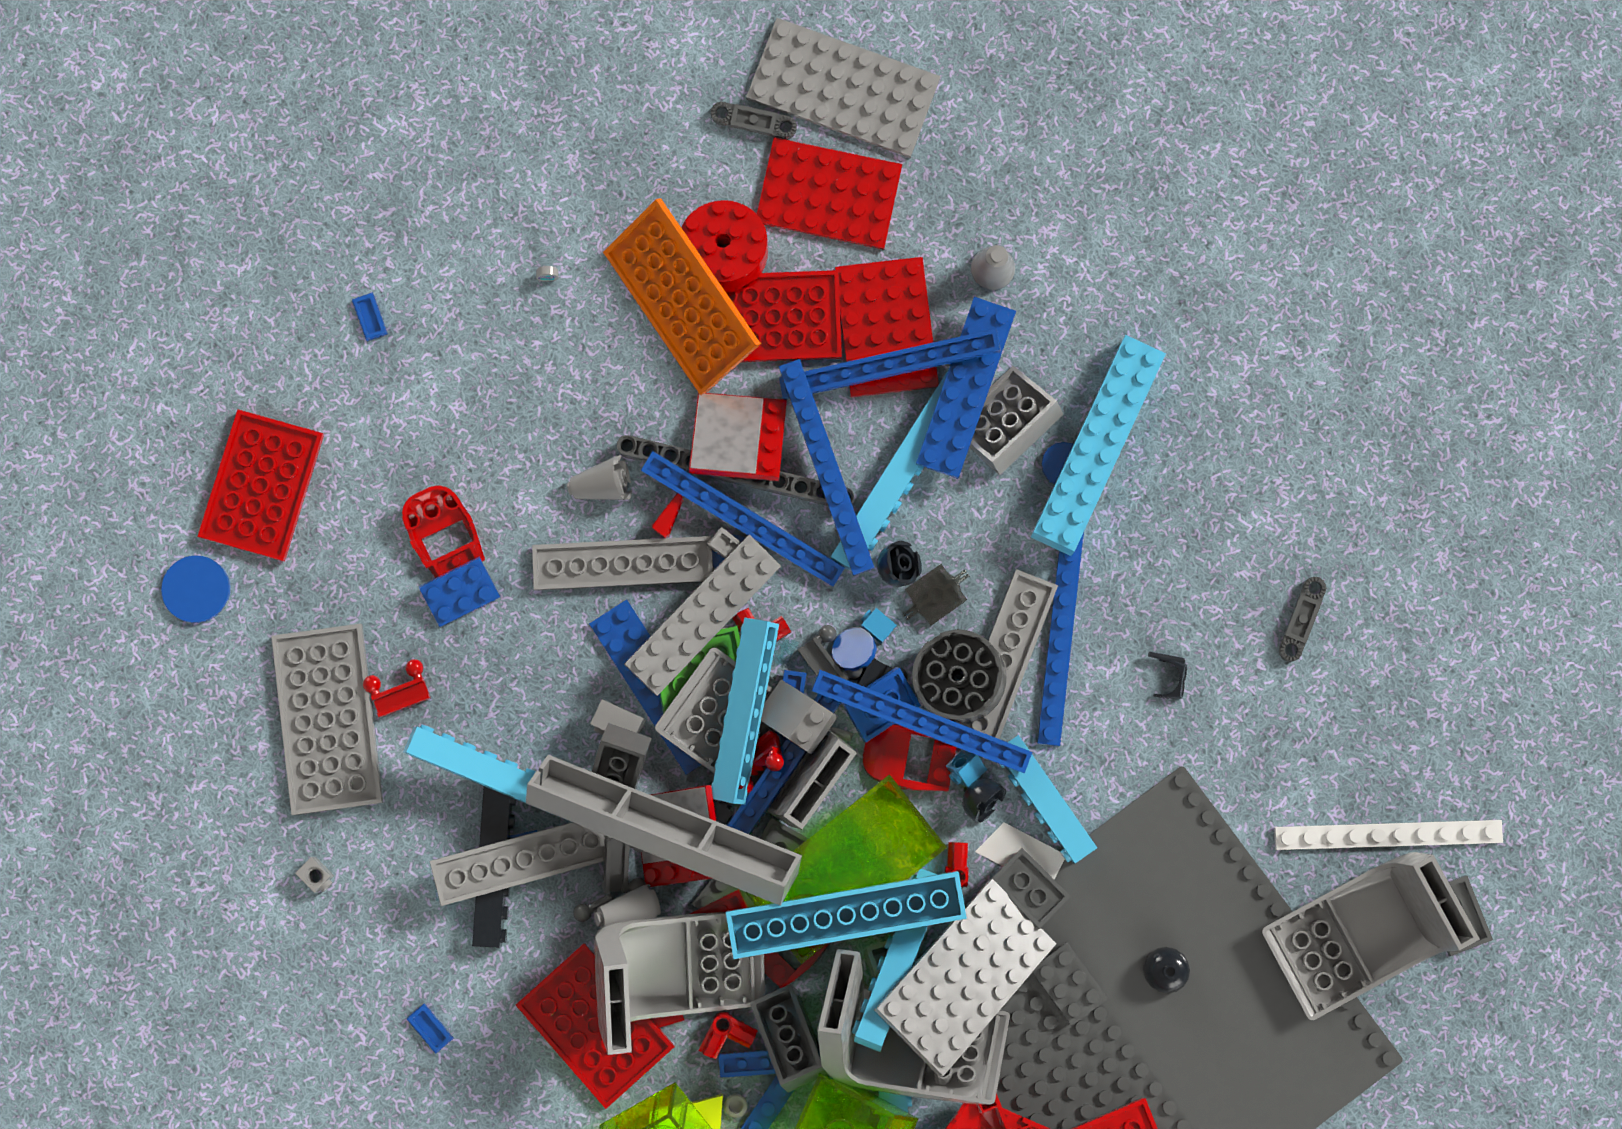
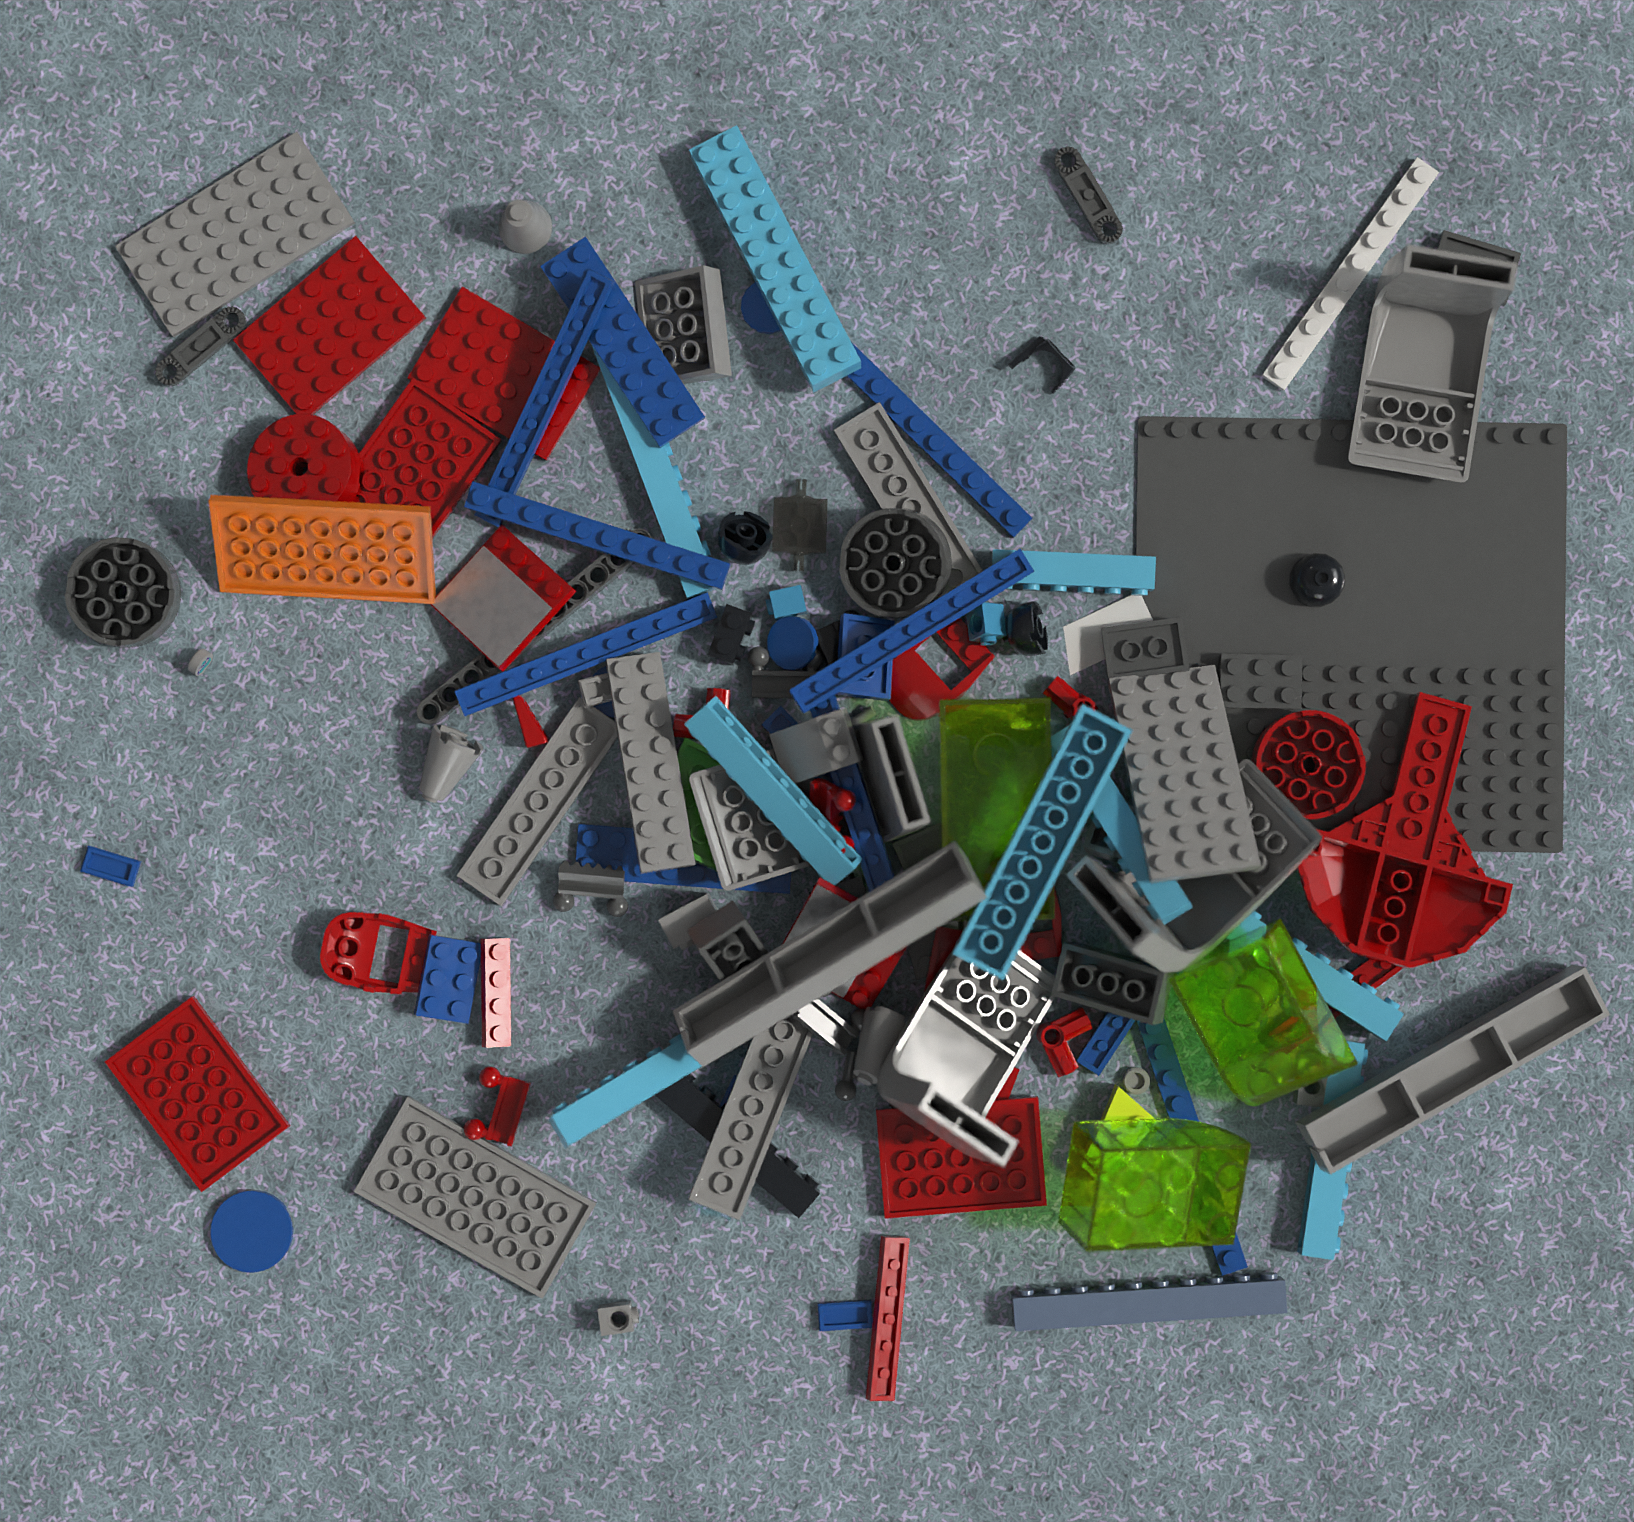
camera: 55 degrees left, 5 degrees up
none -> dark grey brick [65,537,181,648]
none -> plate [481,938,511,1048]
none -> dark grey gear [553,861,628,917]
none -> black brick [707,604,756,666]
none -> plate [865,1236,910,1401]
none -> red brick [1251,710,1366,819]

